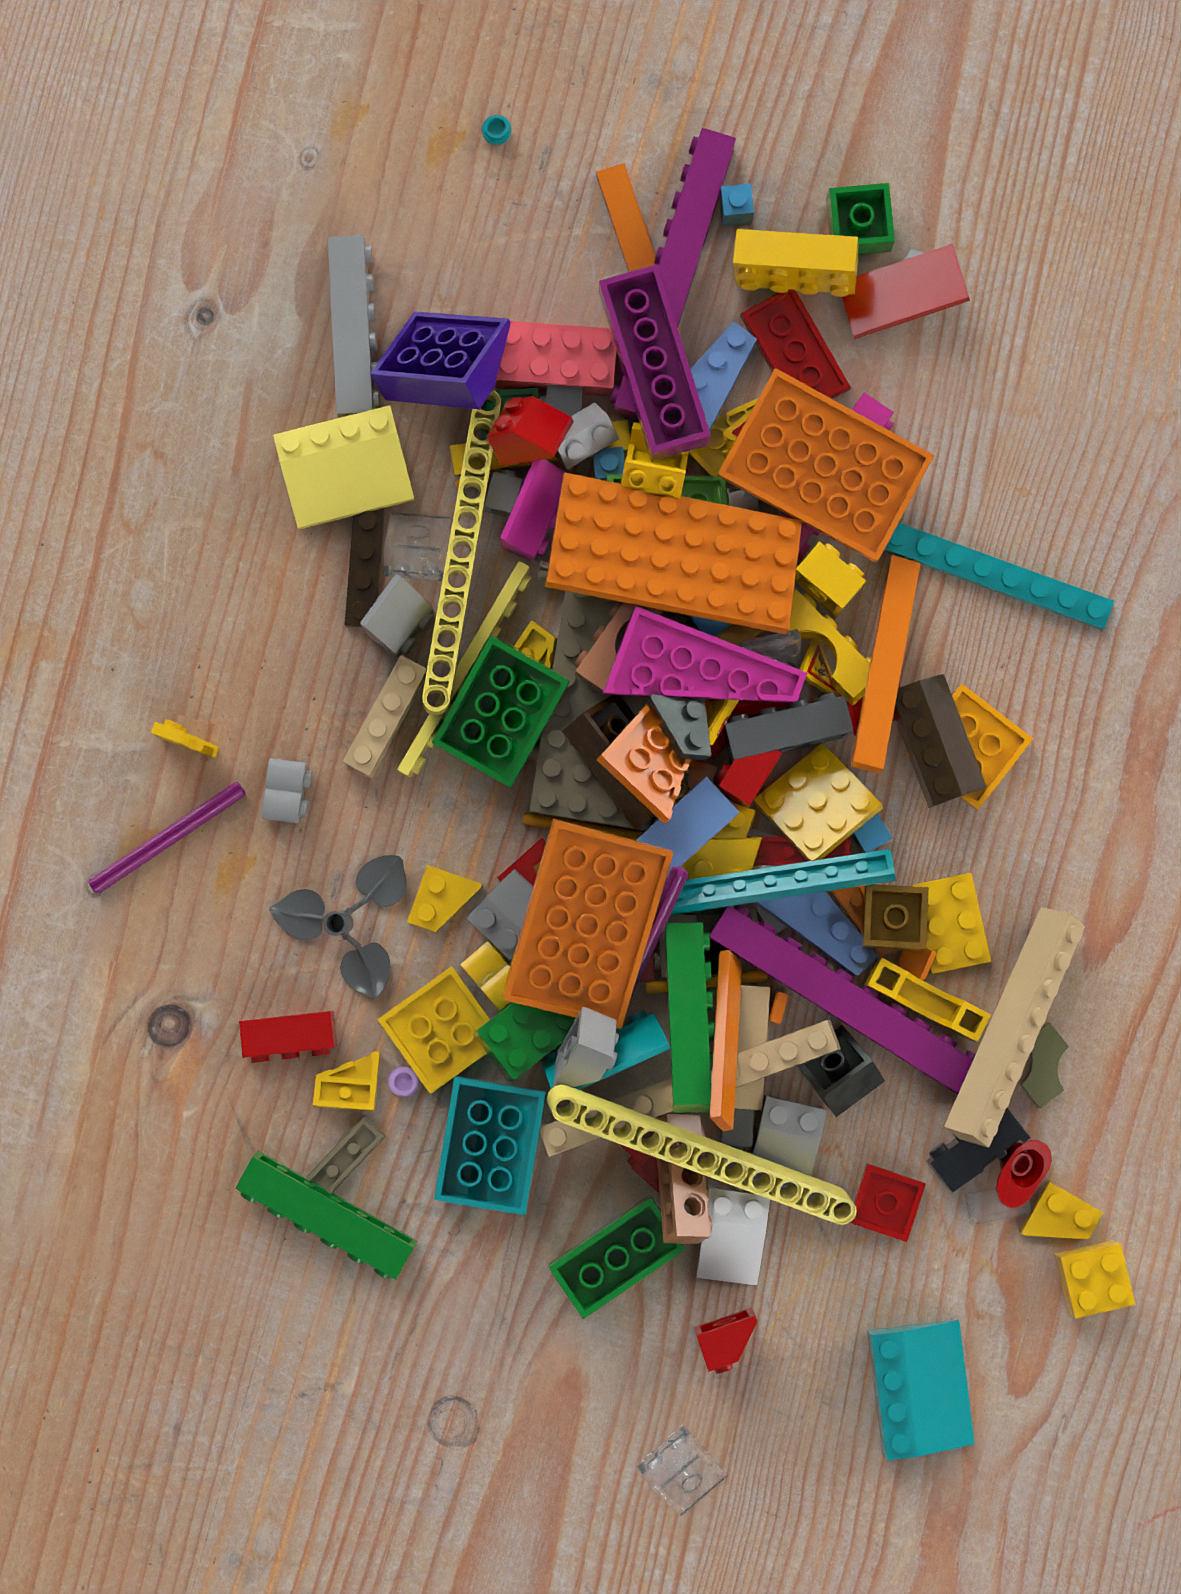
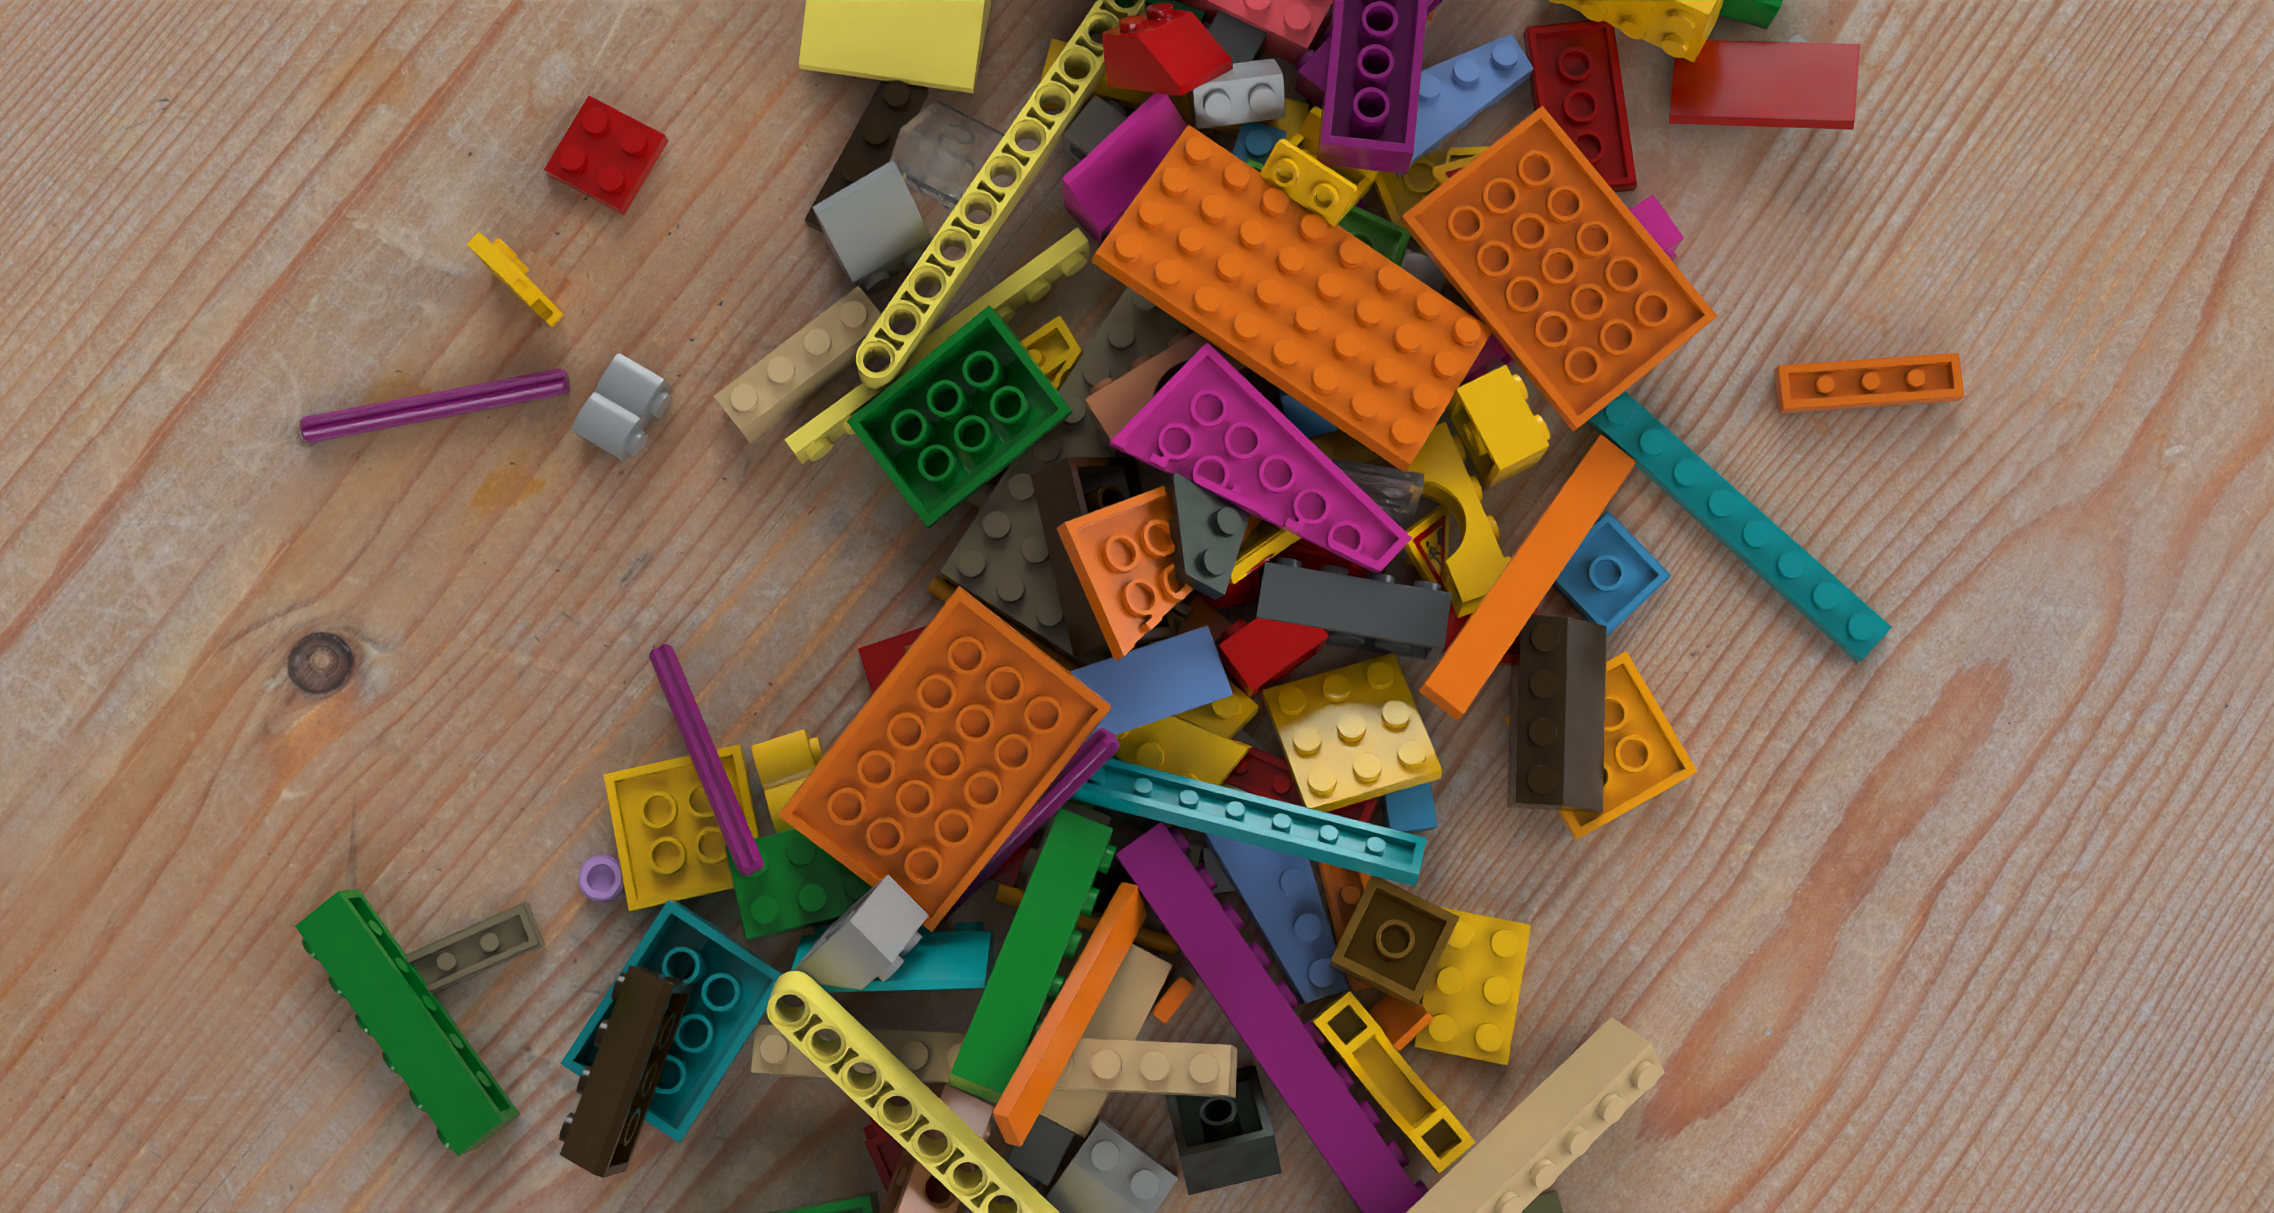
camera: 25 degrees right, 5 degrees down
red brick [239,1011,337,1063] -> none
dark grey plant [270,855,407,999] -> none
yellow wing [313,1051,380,1112] -> none
yellow wing [407,865,483,932] -> none
light grey slope [467,869,533,960] -> none
none -> red plate [544,95,668,215]
none -> dark brown slope [559,965,694,1178]
none -> magenta axle [649,644,764,876]
none -> dark azure tile [1552,510,1671,637]
none -> orange plate [1774,353,1965,414]

